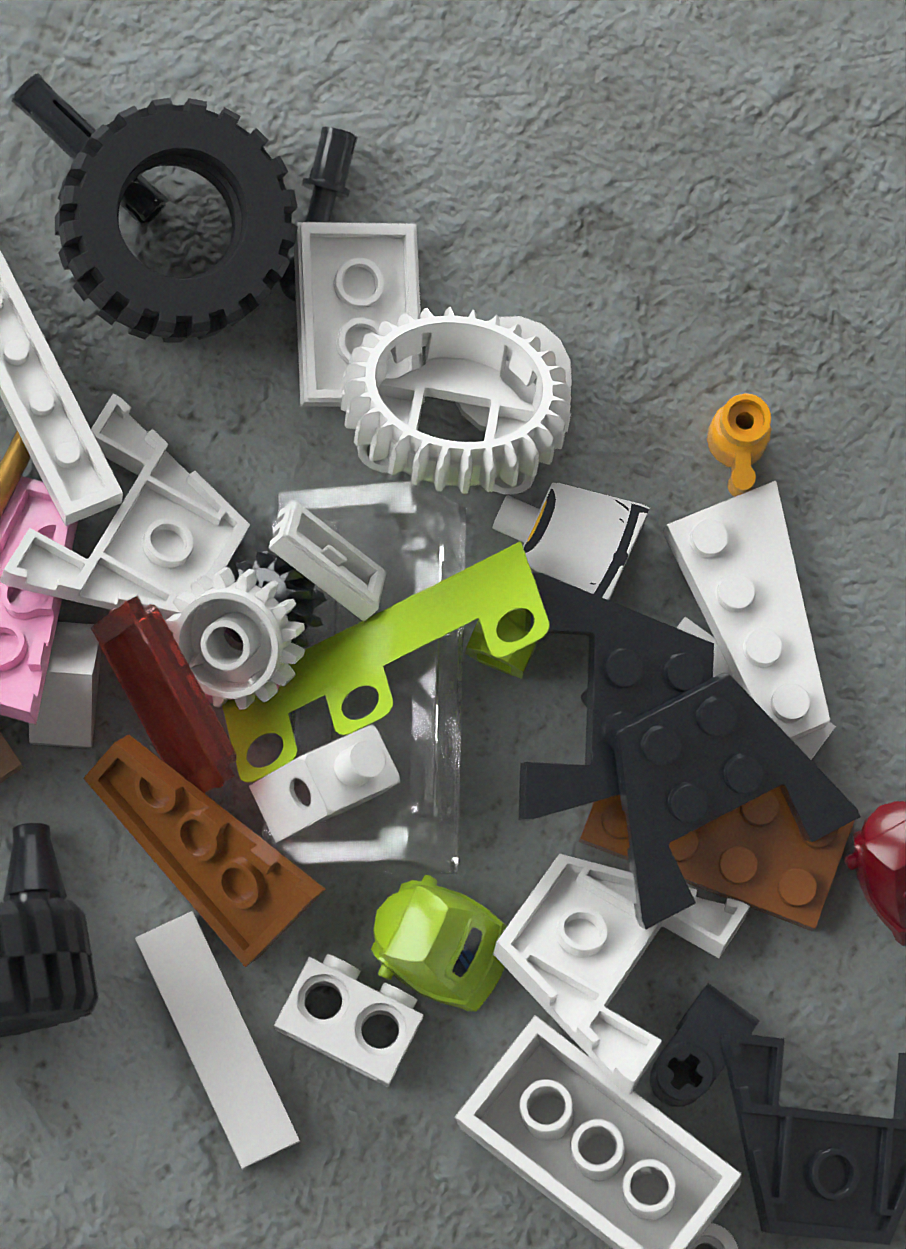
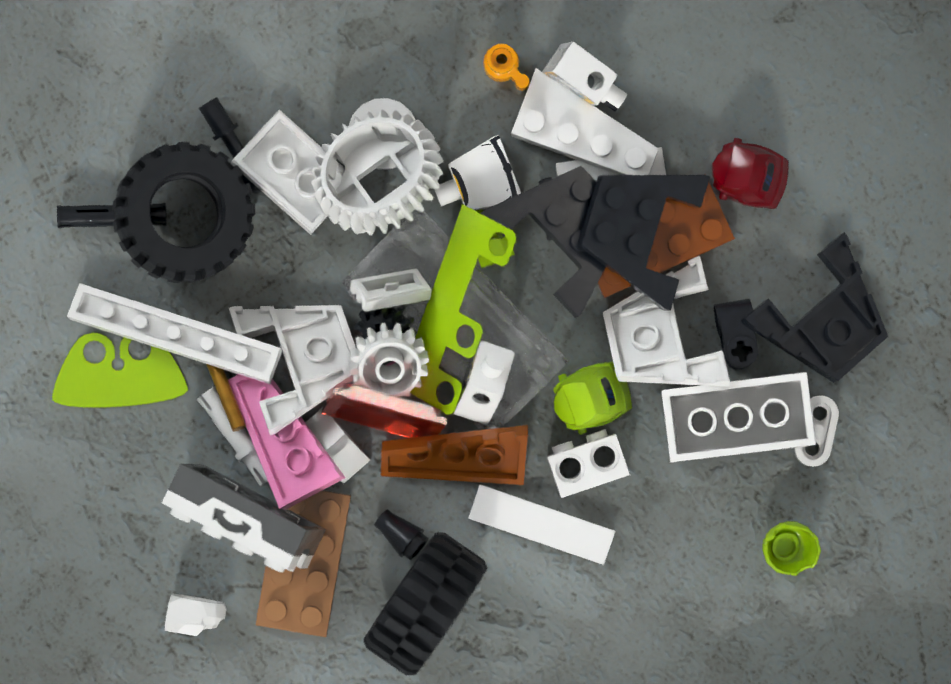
camera: 40 degrees left, 10 degrees up
none -> white torso [542,41,627,111]

